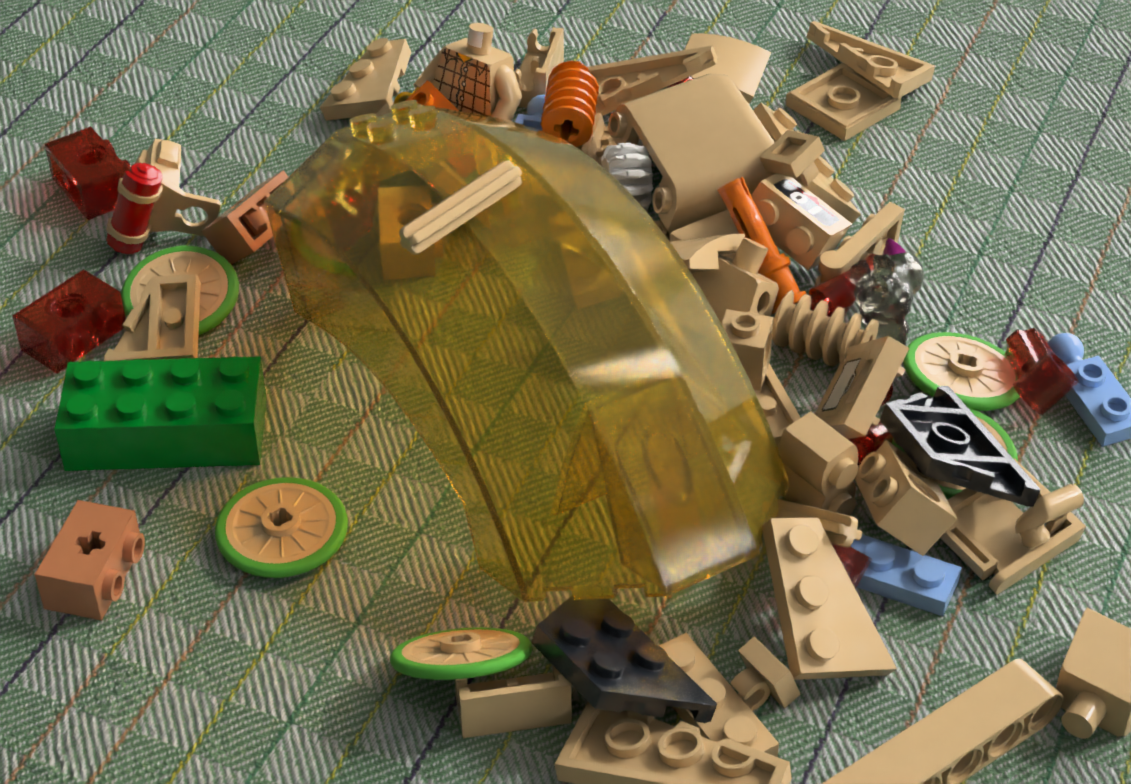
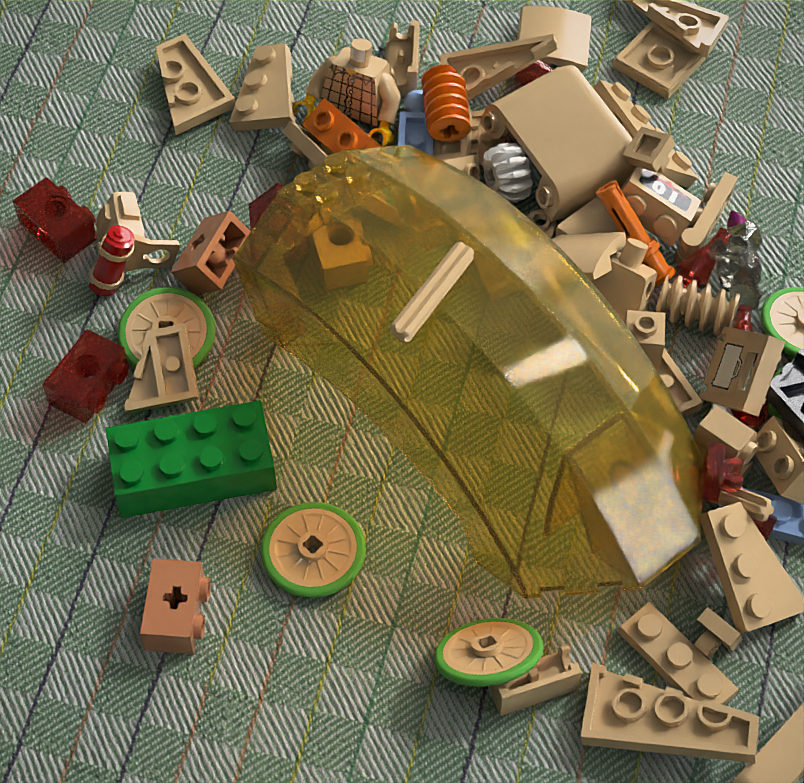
camera: 10 degrees left, 15 degrees up
black wing [531,583,717,723] -> none
none -> tan wing [156,33,235,135]
none -> clear red tile [701,443,743,502]

